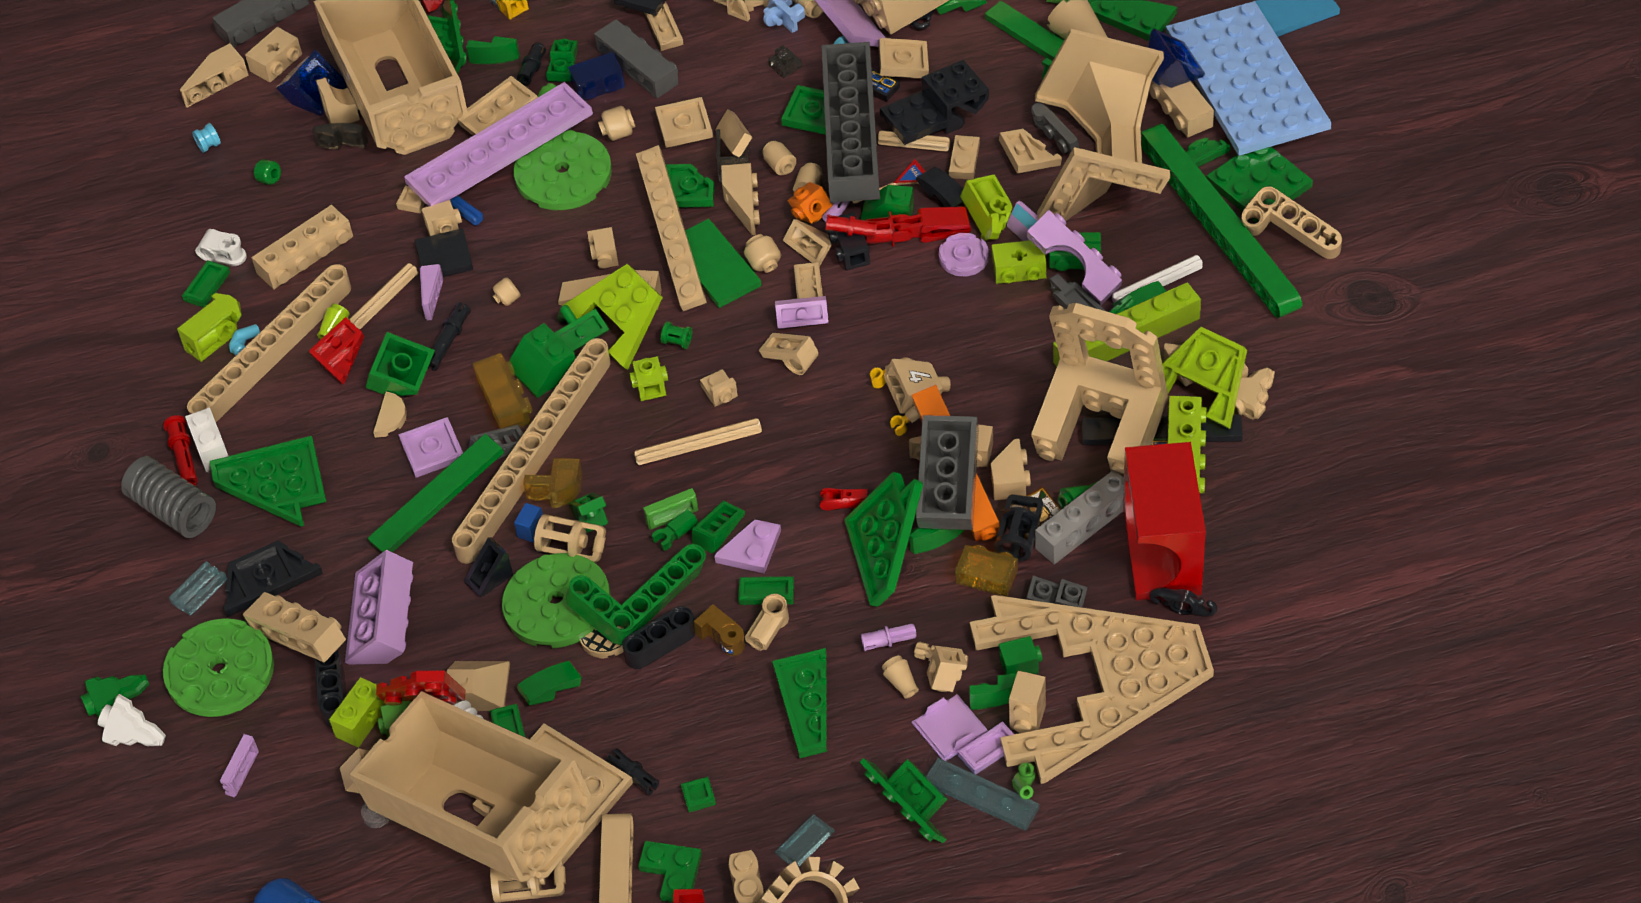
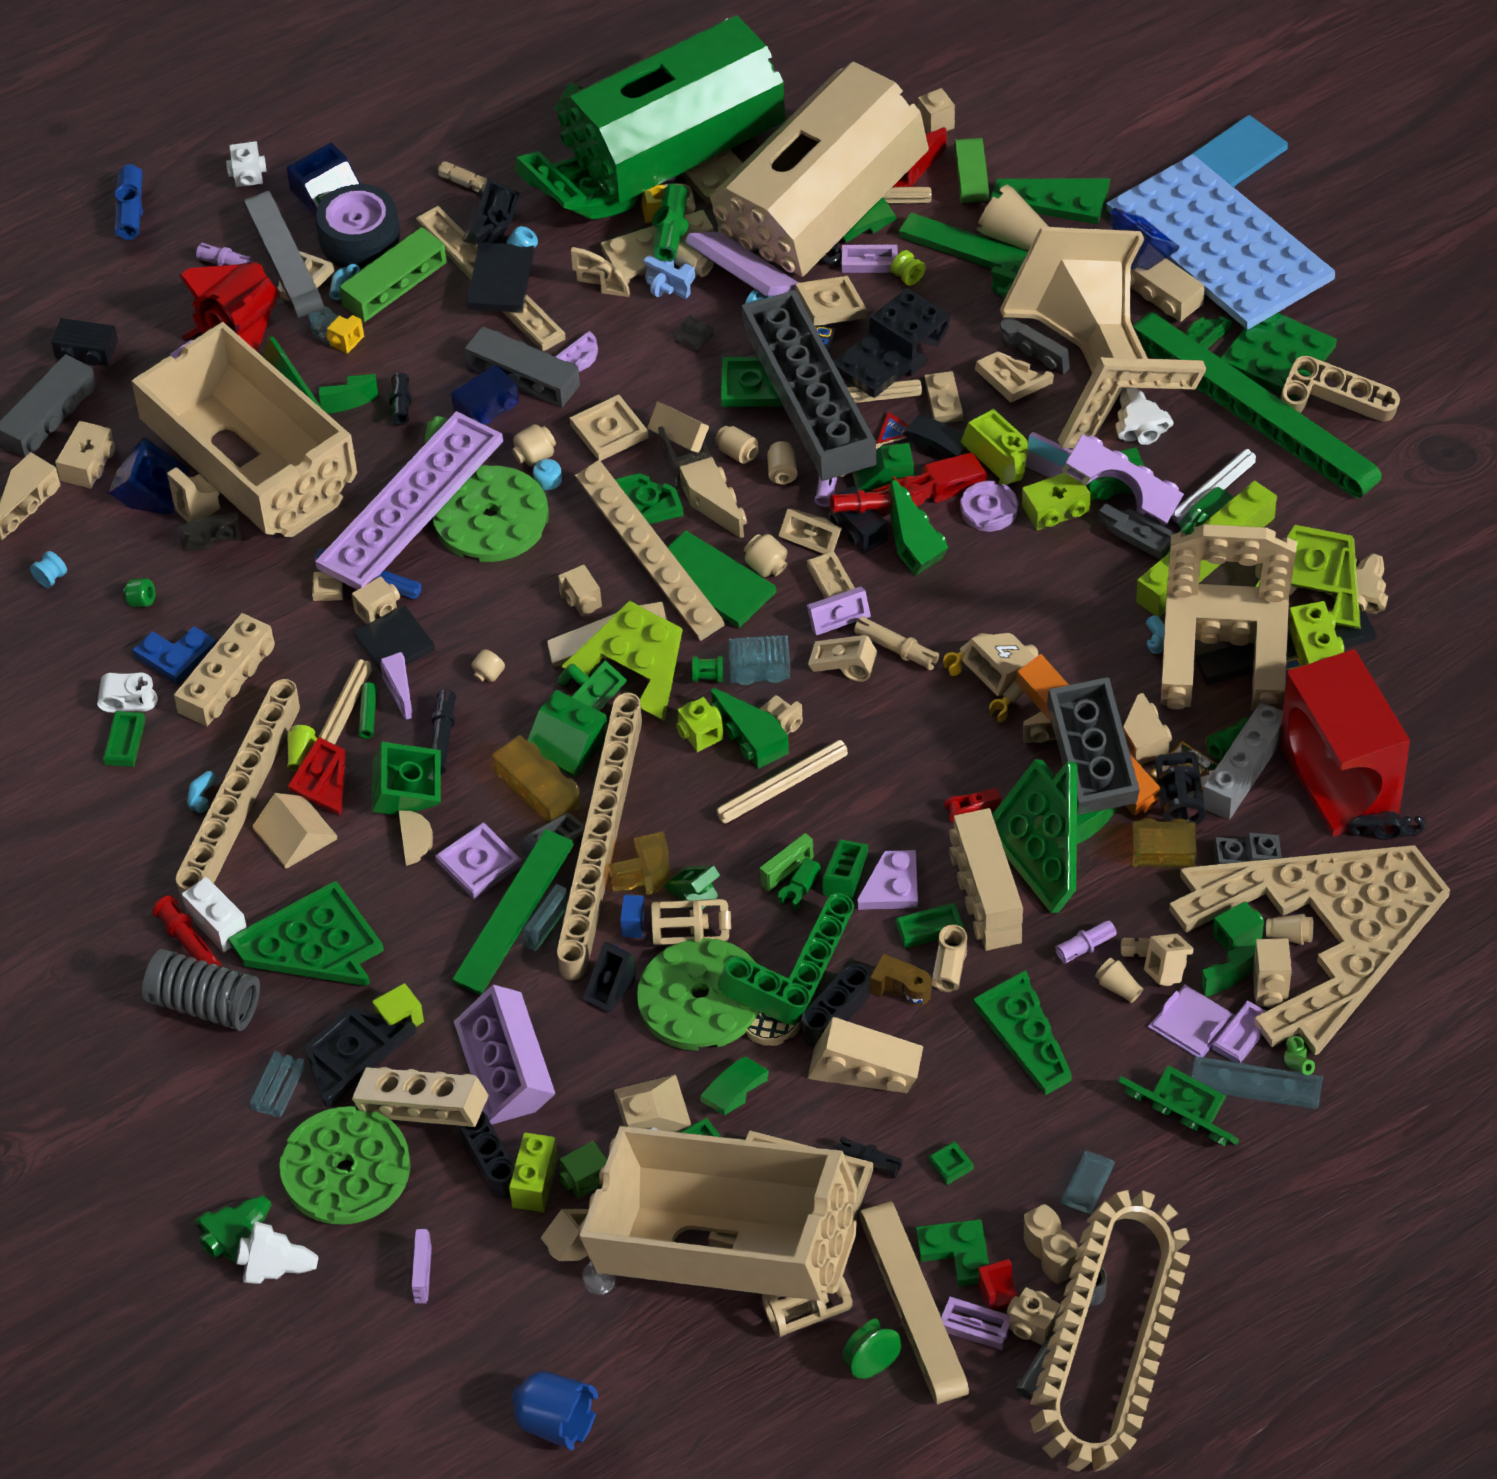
camera: 20 degrees left, 0 degrees up
lime piece [177,293,241,362] -> none
red plate [376,670,466,706] -> none
tan plate [458,76,538,136] -> none
green slope [546,39,578,82] -> none
orange brick [787,182,833,224] -> none
none -> blue plate [133,626,217,684]
none -> tan slope [253,793,337,869]
none -> green piece [359,682,377,739]
none -> lime panel [372,983,424,1026]
none -> clear light blue tile [524,884,568,951]
none -> medium azure piece [533,459,562,490]
none -> lavender tile [555,331,598,372]
none -> green slope [710,688,789,769]
none -> clear light blue brick [728,635,791,685]
none -> tan wedge [807,1017,923,1093]
none -> lavender tile [842,245,898,273]
none -> tan pin [854,616,939,670]
none -> green slope [888,479,949,576]
none -> lime wheel [890,250,926,286]
none -> tan piece [949,808,1023,951]
none -> white rock [1115,387,1174,445]
none -> tan cone [1266,914,1313,945]

